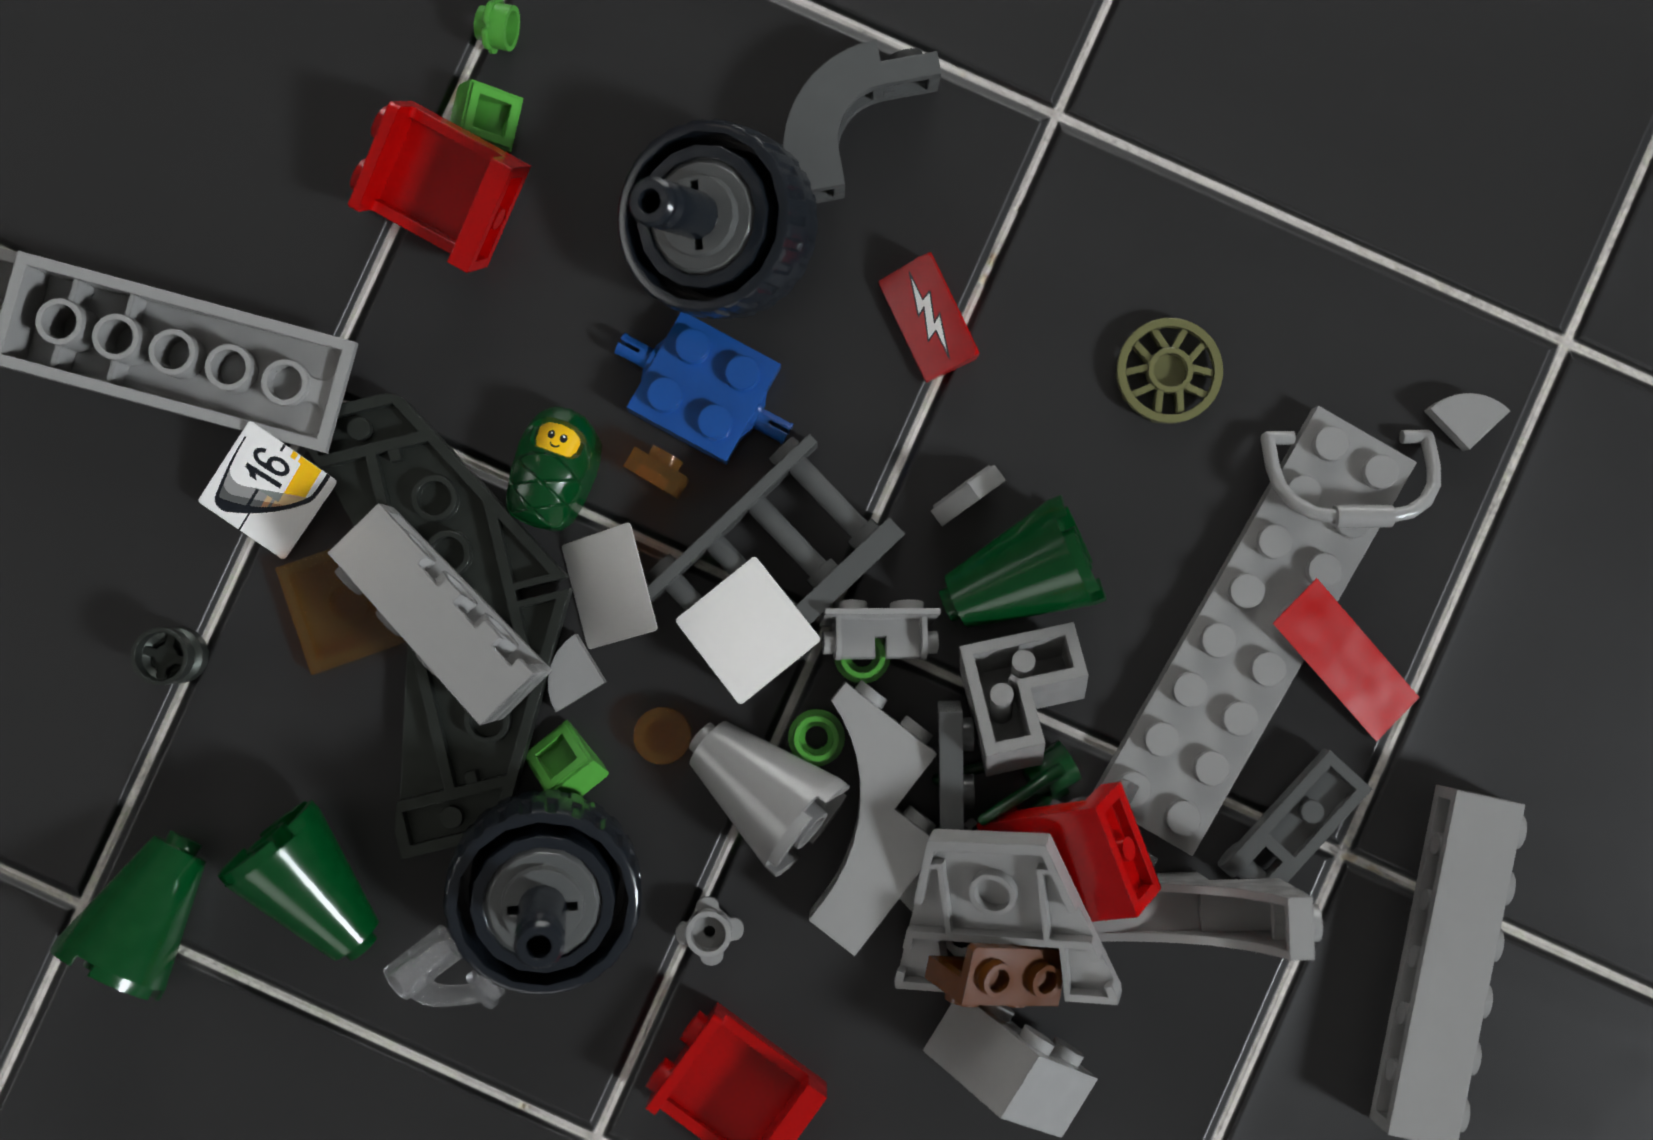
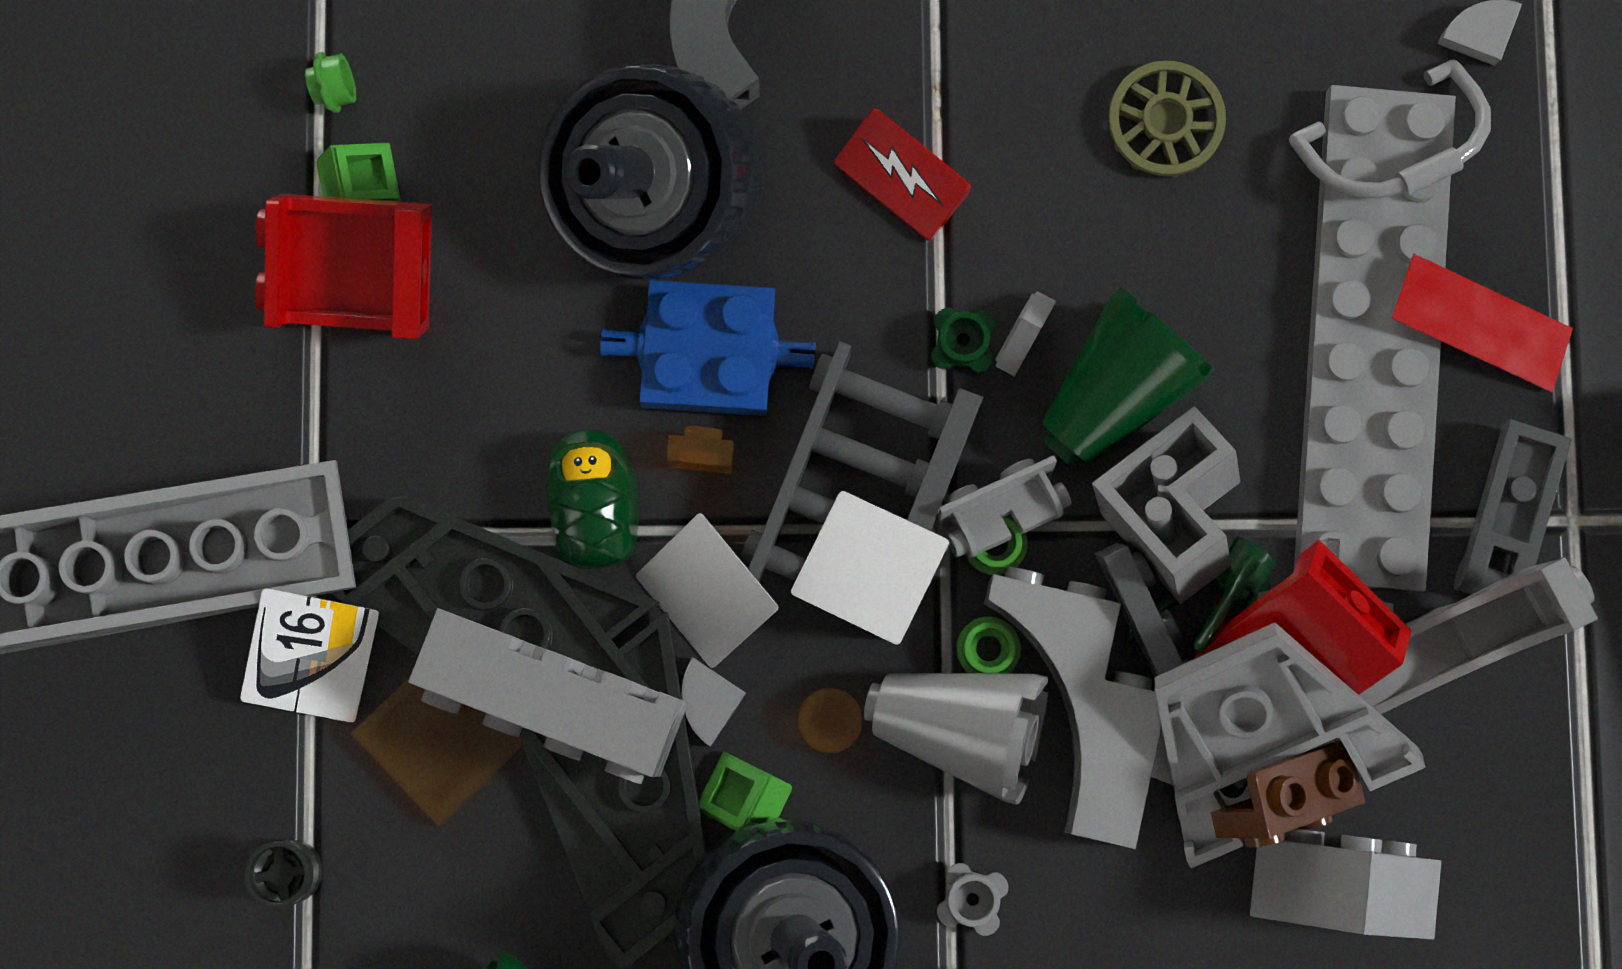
camera: 25 degrees left, 5 degrees down
none -> dark green plate [931,308,996,373]

